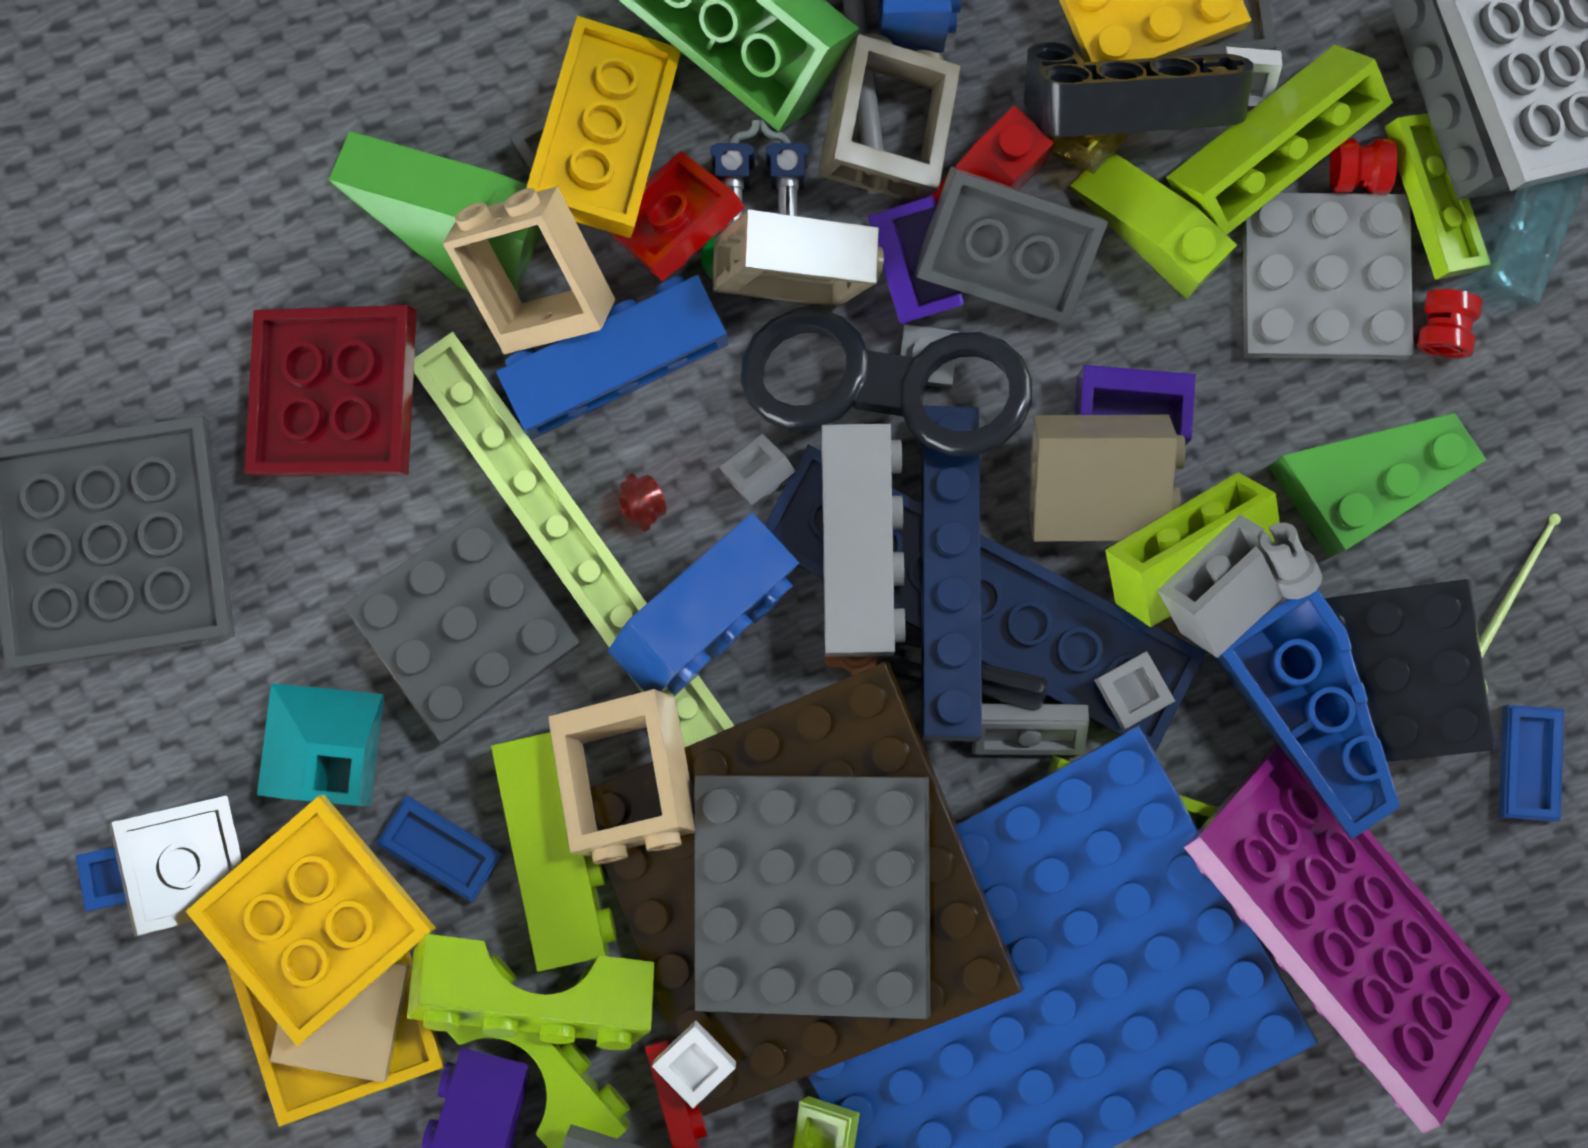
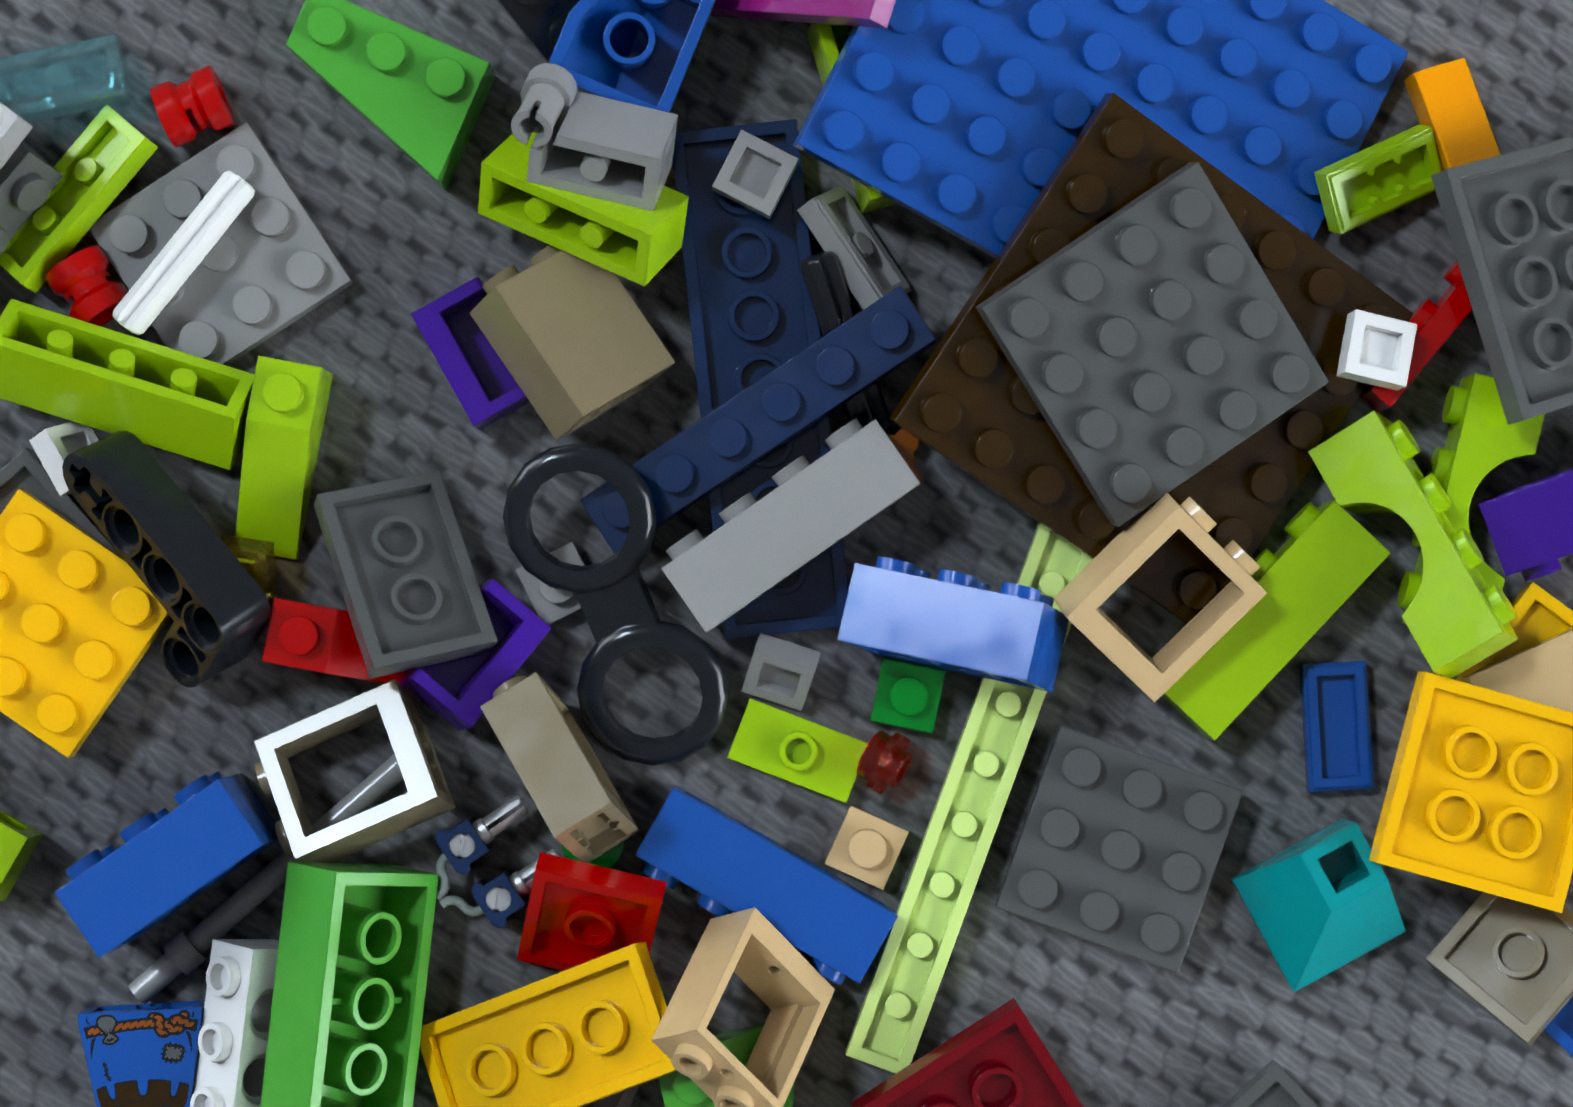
camera: 130 degrees left, 5 degrees up
none -> white axle [112,170,255,335]
none -> lime plate [727,698,869,803]
none -> tan plate [825,804,909,890]
none -> green plate [870,658,946,734]

